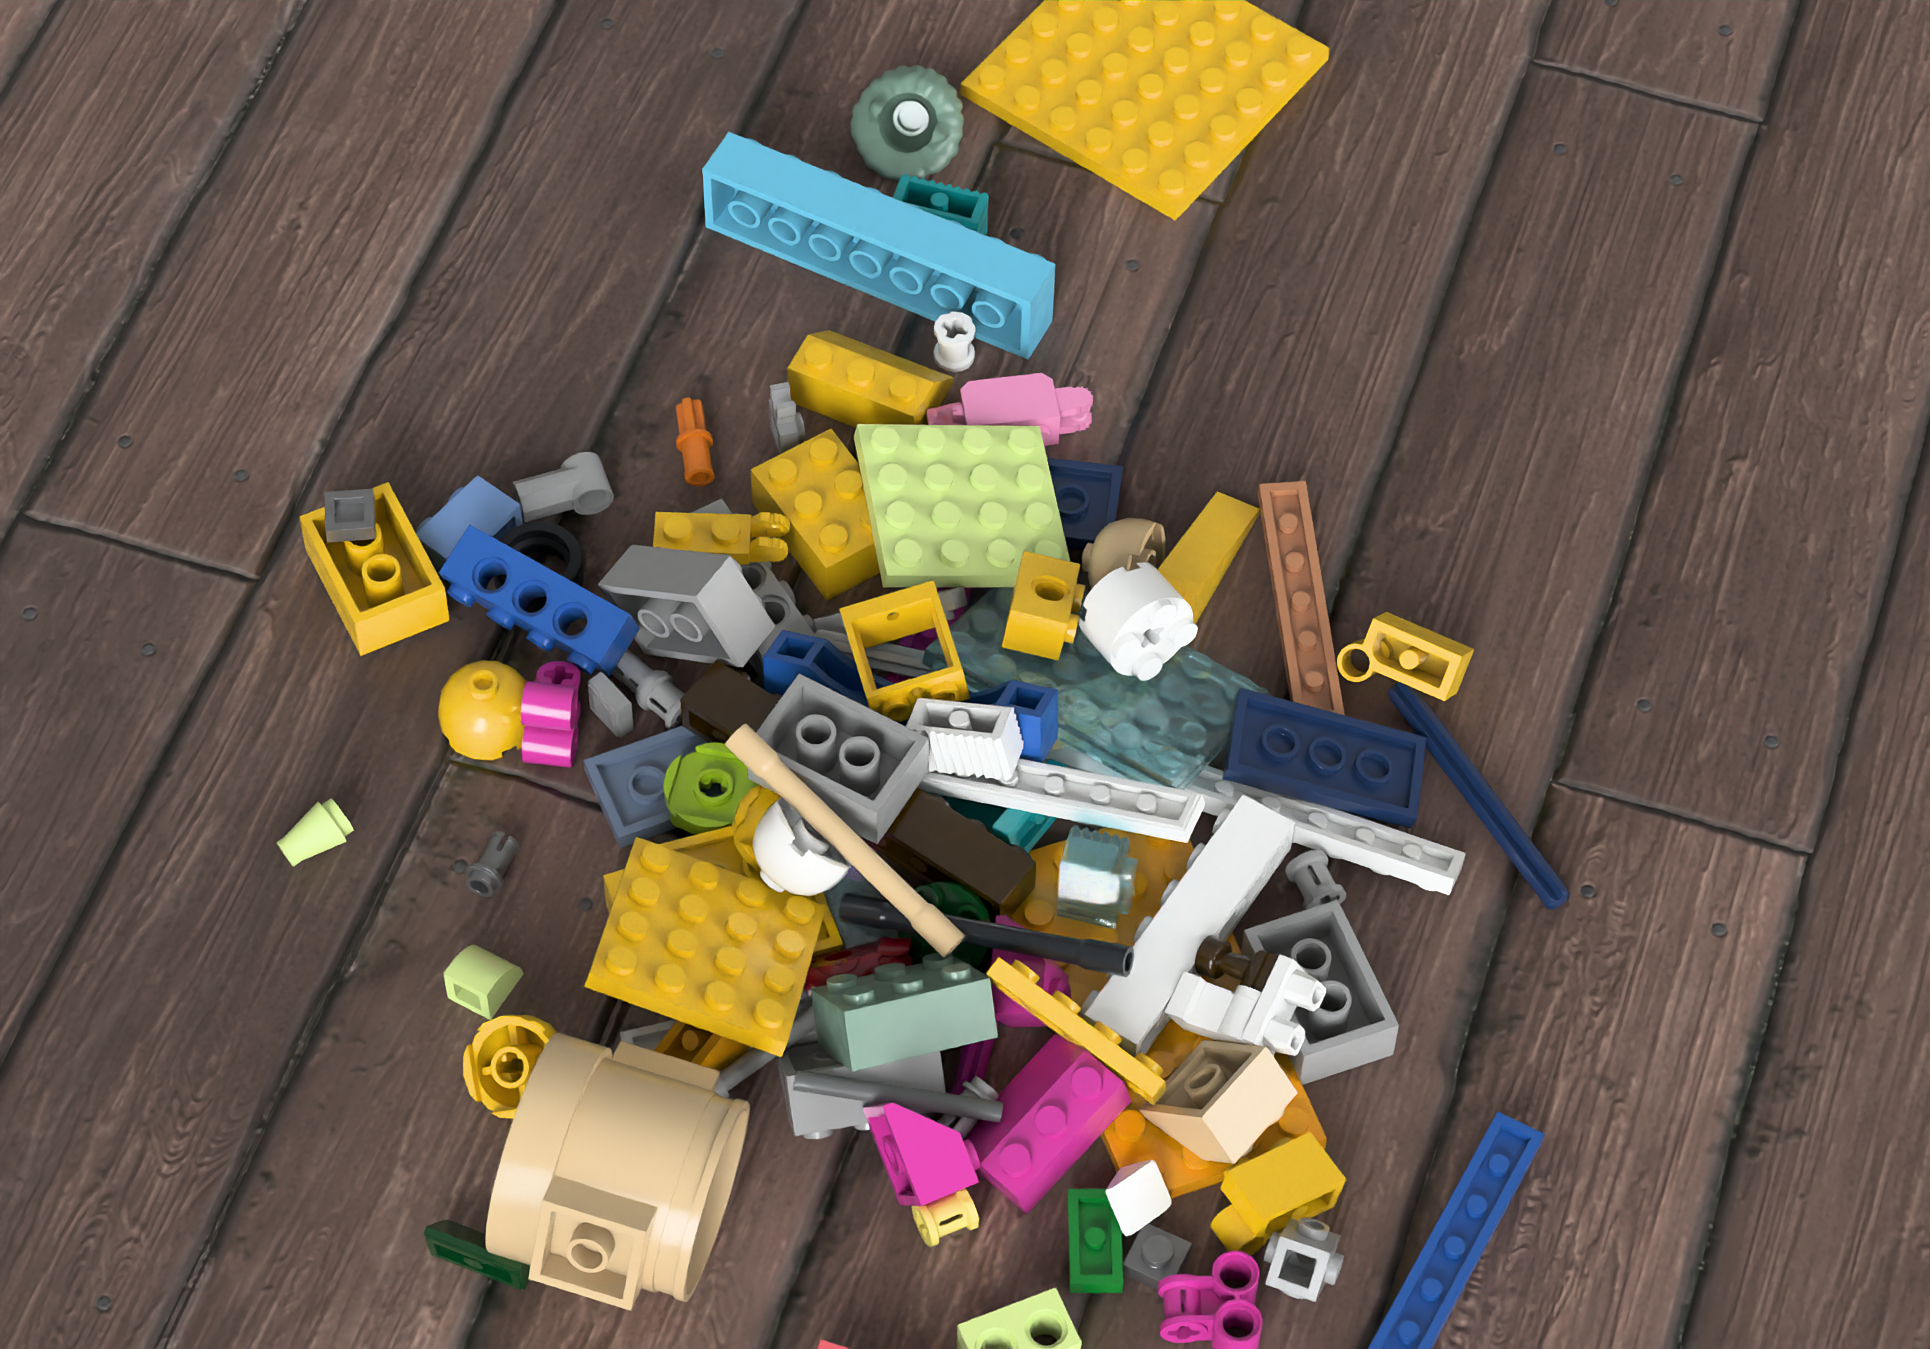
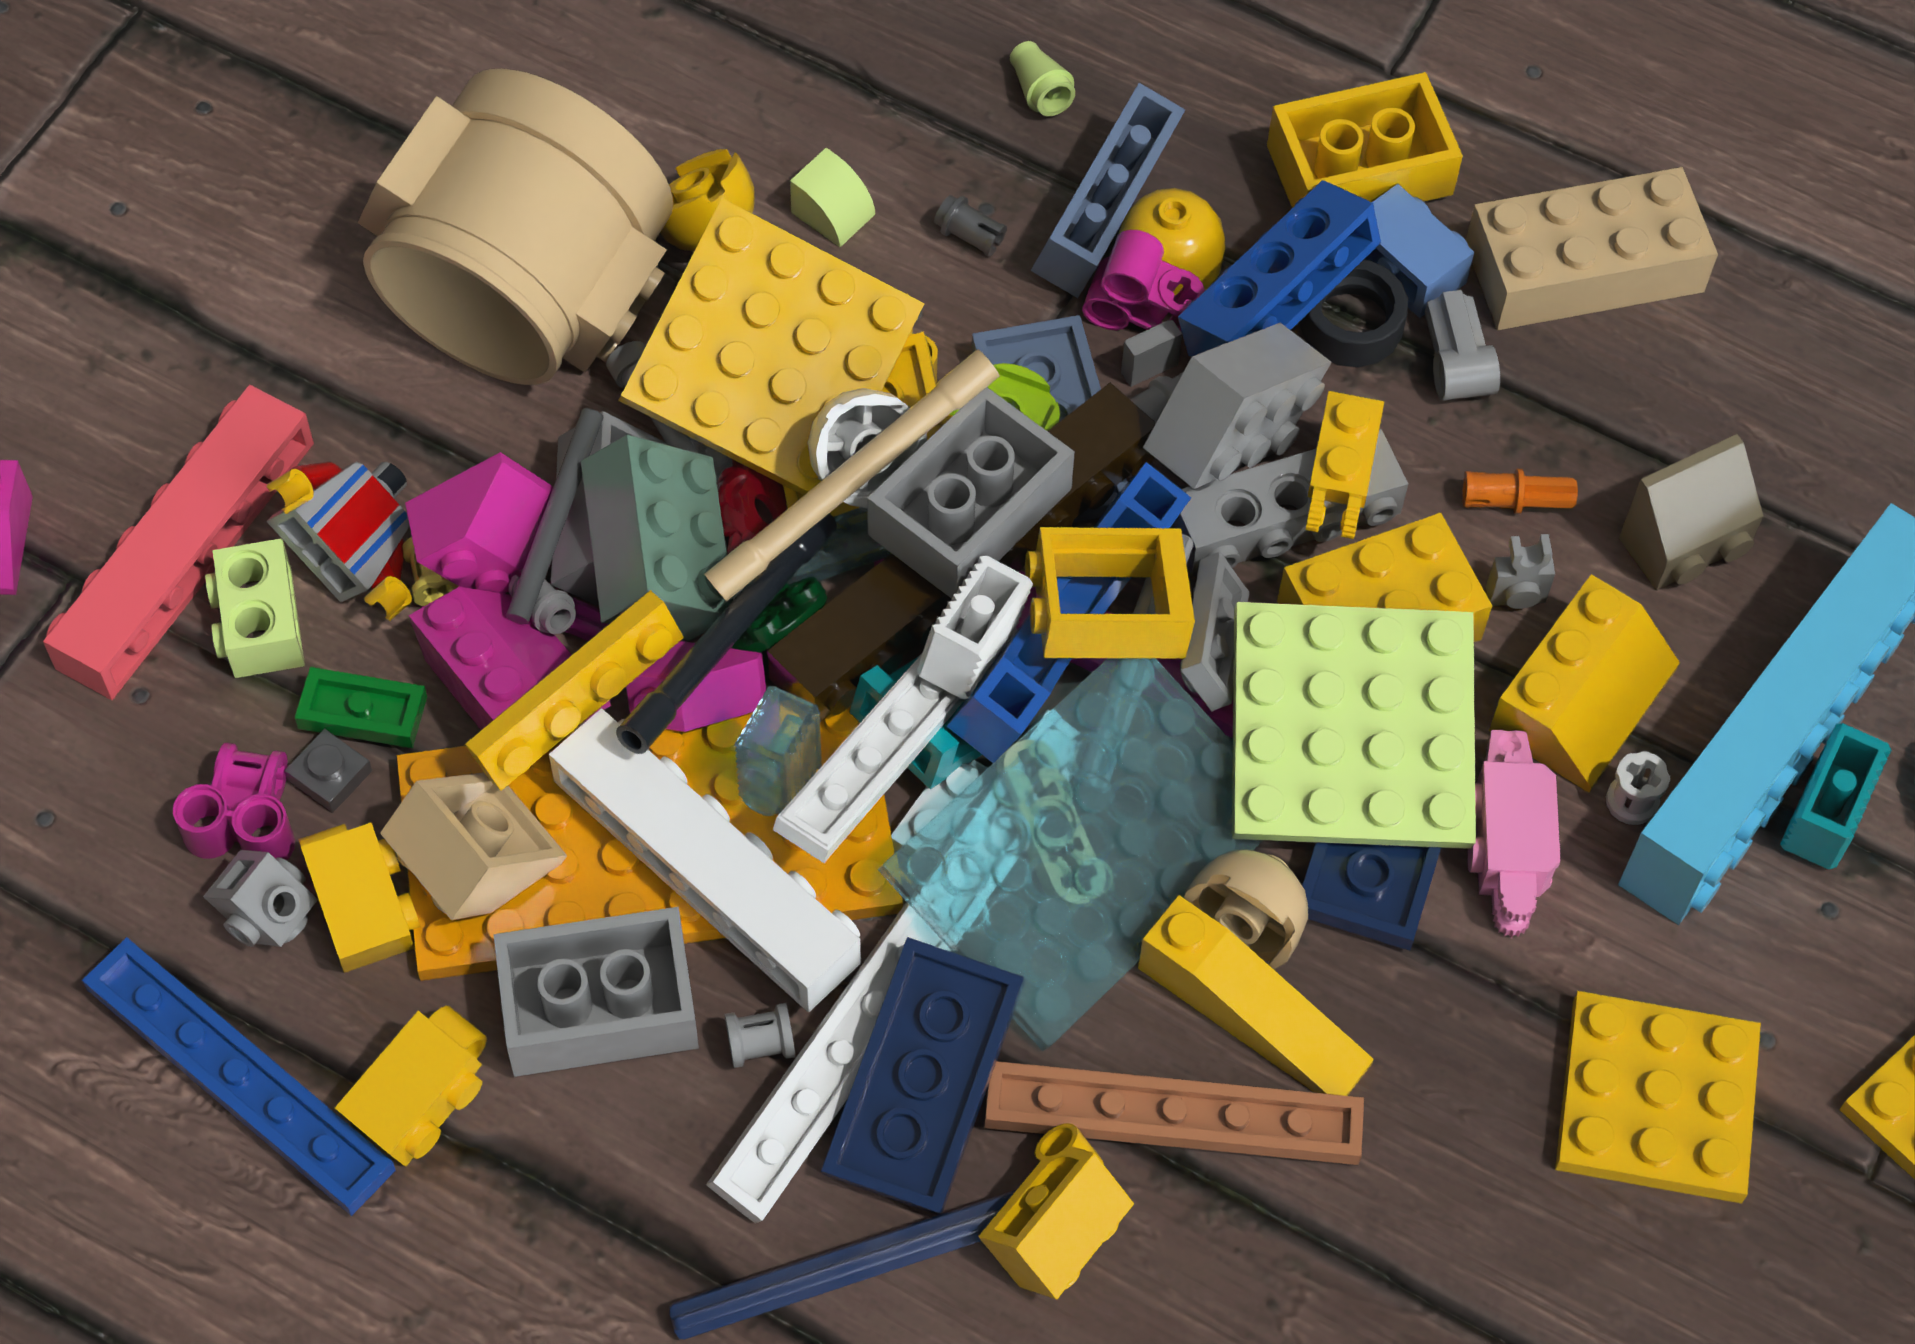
camera: 100 degrees right, 5 degrees up
flat silver plate [324,488,376,542] -> none
yellow brick [1001,551,1085,661] -> none
white brick [1079,562,1198,681] -> none
white slope [1105,1160,1172,1236] -> none
white hips [1164,935,1326,1056] -> none
none -> torso [266,461,412,621]
none -> yellow hinge [335,1005,487,1167]
none -> sand blue brick [1031,83,1185,298]
none -> tan brick [1466,167,1718,330]
none -> yellow plate [1555,991,1761,1204]
none -> dark tan slope [1619,434,1763,591]

